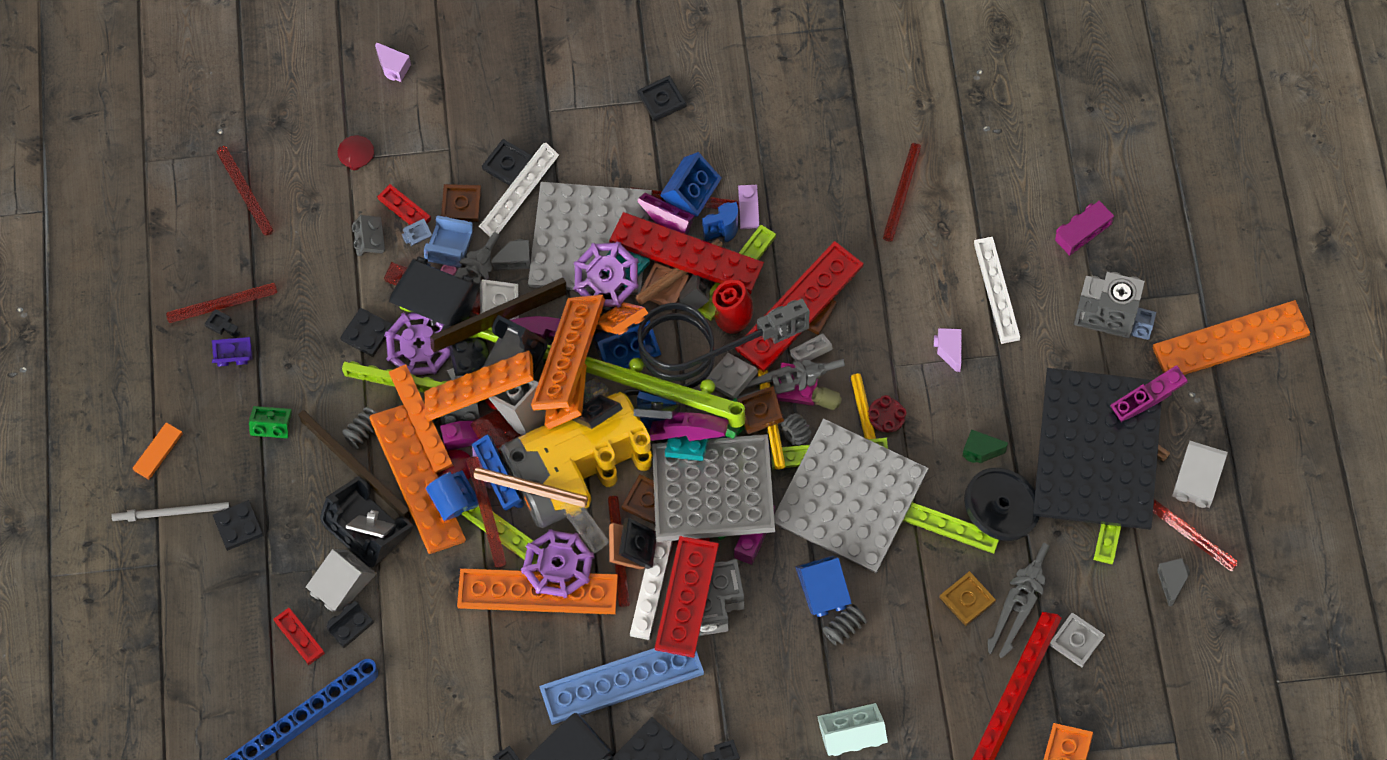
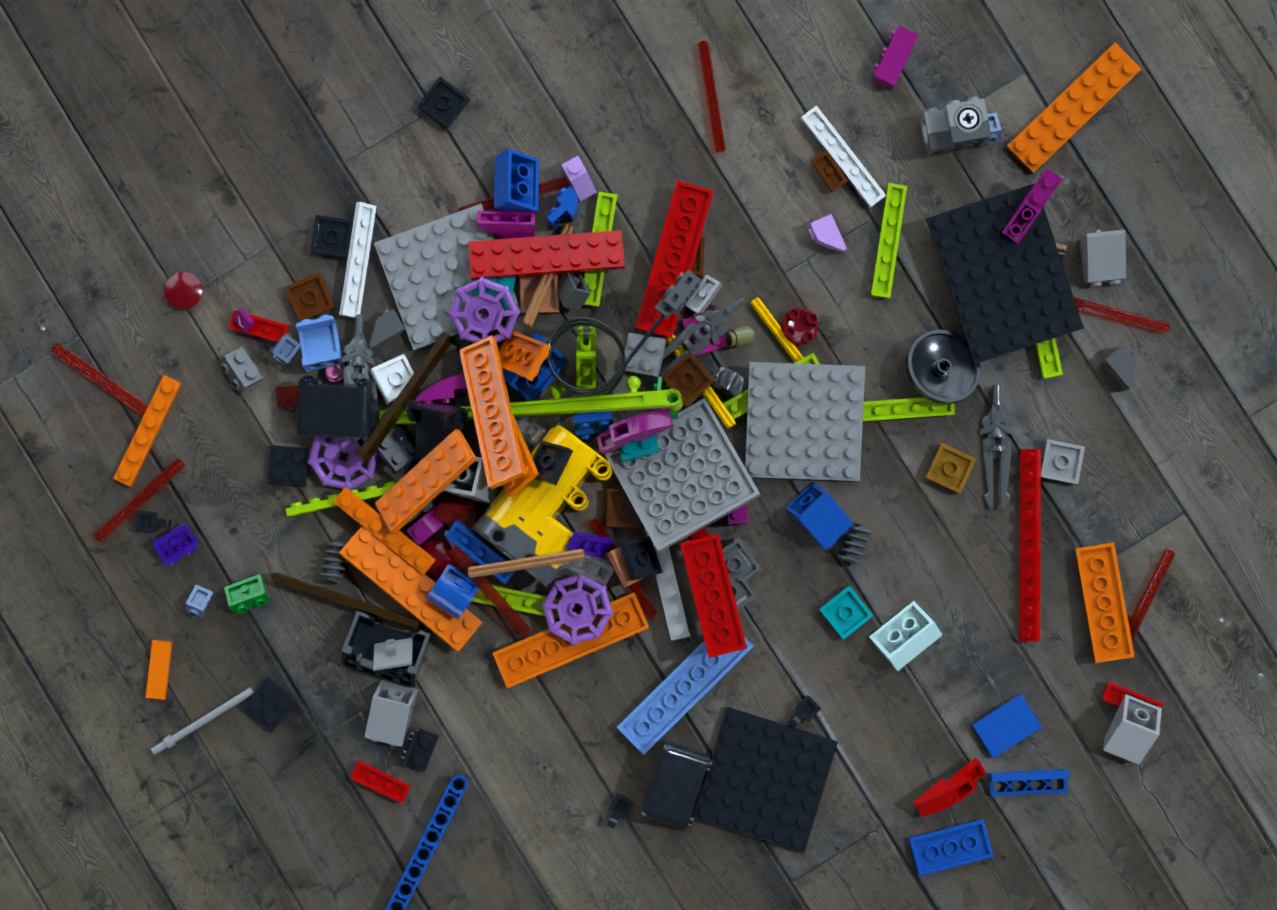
camera: 30 degrees left, 20 degrees up
lavender slope [375,43,411,82] -> none
black plate [634,402,680,419] -> none
red brick [712,280,753,334] -> none
dark green slope [962,429,1008,463] -> none
none -> orange plate [113,375,182,487]
none -> sand blue bracket [185,585,214,618]
none -> magenta slope [233,308,256,333]
none -> dark purple plate [565,531,613,557]
none -> lime plate [576,326,596,389]
none -> reddish brown plate [811,150,848,193]
none -> teal plate [819,586,873,640]
none -> lime plate [871,183,907,299]

